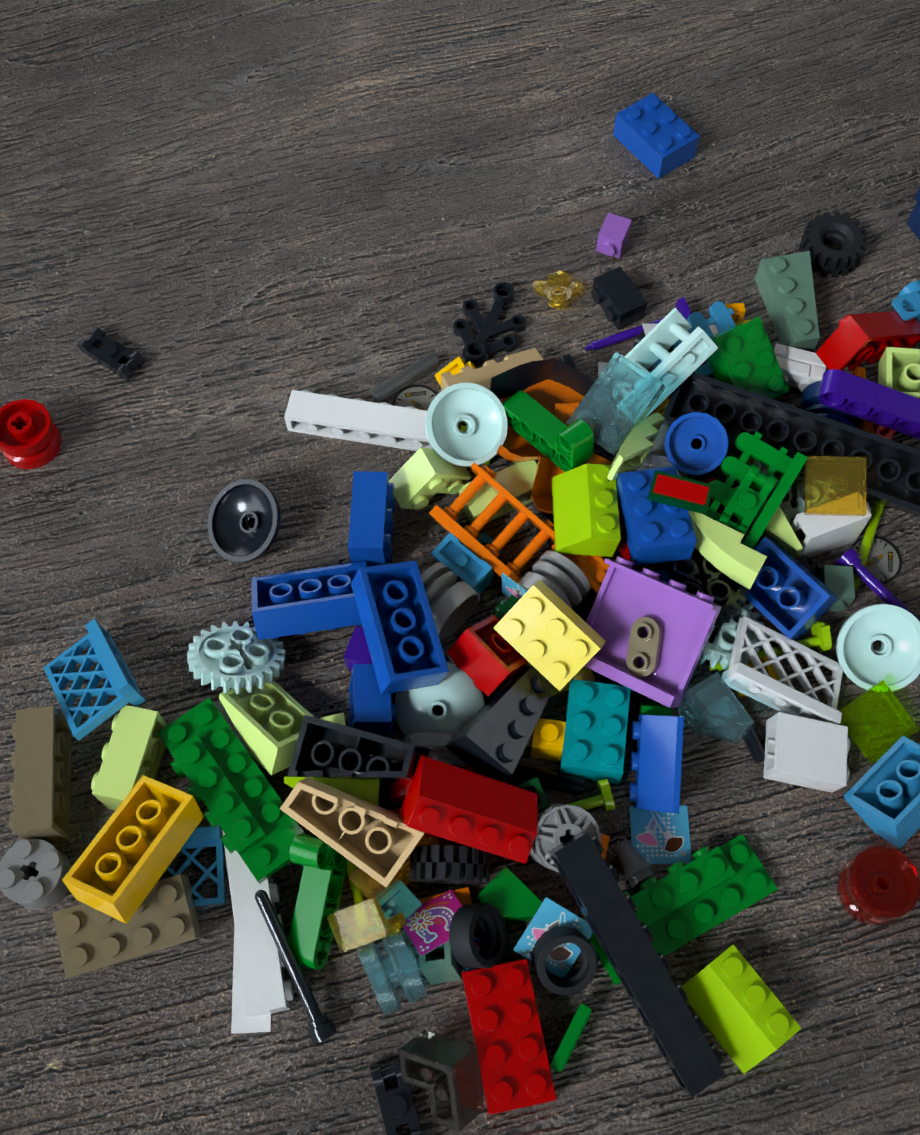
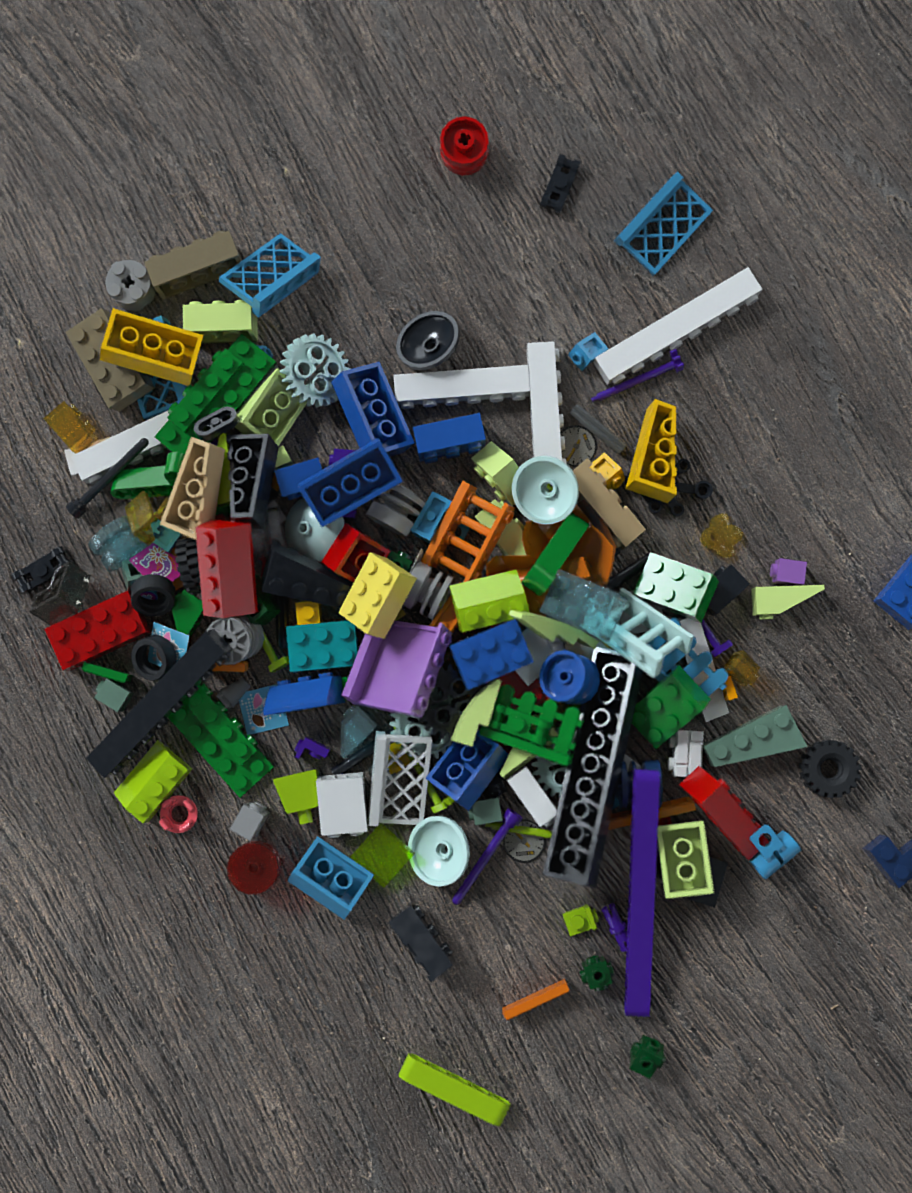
camera: 80 degrees right, 20 degrees up
dark tan plate [626,617,663,677] -> none
tile [647,470,713,515] -> none
clear yellow tile [804,456,866,516] -> none
none -> clear yellow brick [43,401,99,454]
none -> sand green brick [94,678,135,712]
none -> coral piece [159,795,198,833]
none -> black plate [194,407,239,441]
none -> light grey brick [230,801,270,841]
none -> lime torso [273,769,319,825]
none -> dark purple bracket [294,737,332,760]
none -> white brick [394,365,530,409]
none -> dark azure bracket [569,332,608,371]
none -> dark purple piece [591,349,684,402]
none -> white brick [593,267,762,385]
none -> dark azure fence [614,171,713,276]
none -> yellow wedge [626,399,677,503]
none -> brick [633,552,719,623]
none -> clear yellow slope [723,650,760,687]
none -> yellowish green slope [751,585,824,620]

